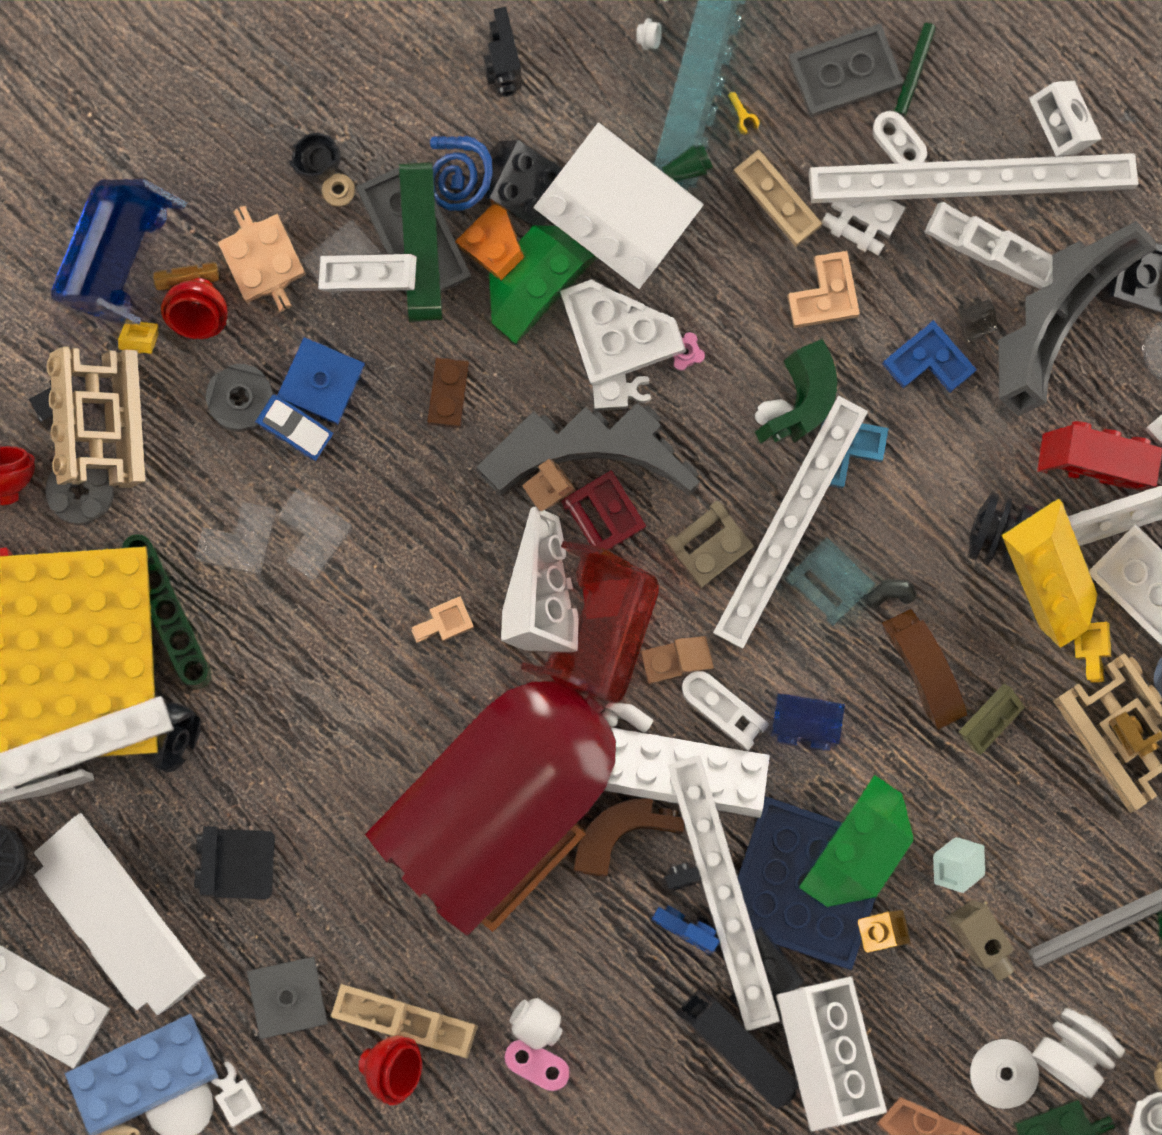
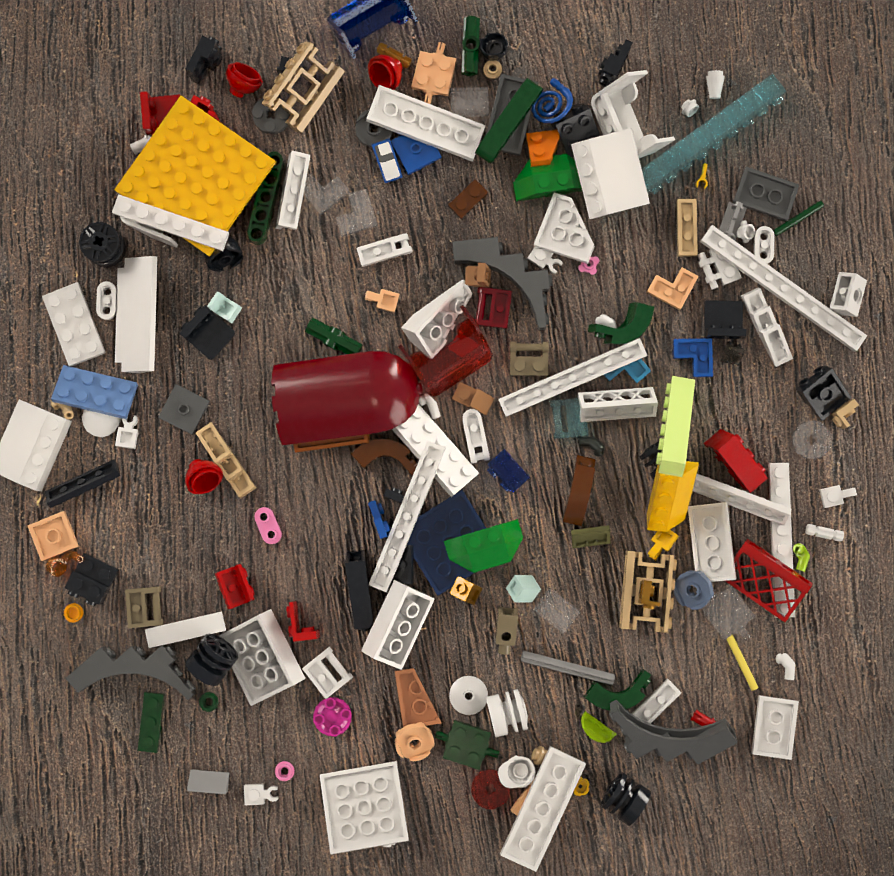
camera: 45 degrees right, 5 degrees up
yellow plate [118,320,159,354] -> none
white plate [318,254,417,292] -> none
white head [510,998,562,1050] -> none
dark green cone [662,144,714,182] -> none
dark grey arch [998,221,1156,416] -> none
none -> white plate [96,281,117,320]
none -> light aqua bracket [207,292,242,323]
none -> white fence [275,151,310,230]
none -> dark green piece [305,317,363,355]
none -> white plate [357,233,413,267]
none -> white plate [366,85,486,162]
none -> dark green piece [461,16,480,77]
none -> clear plate [533,588,580,634]
none -> white fence [578,387,658,422]
none -> white windscreen [591,70,675,159]
none -> yellowish green brick [656,376,695,477]
none -> black bracket [704,300,747,339]
none -> light grey hinge [719,202,747,241]
none -> white plate [736,220,755,243]

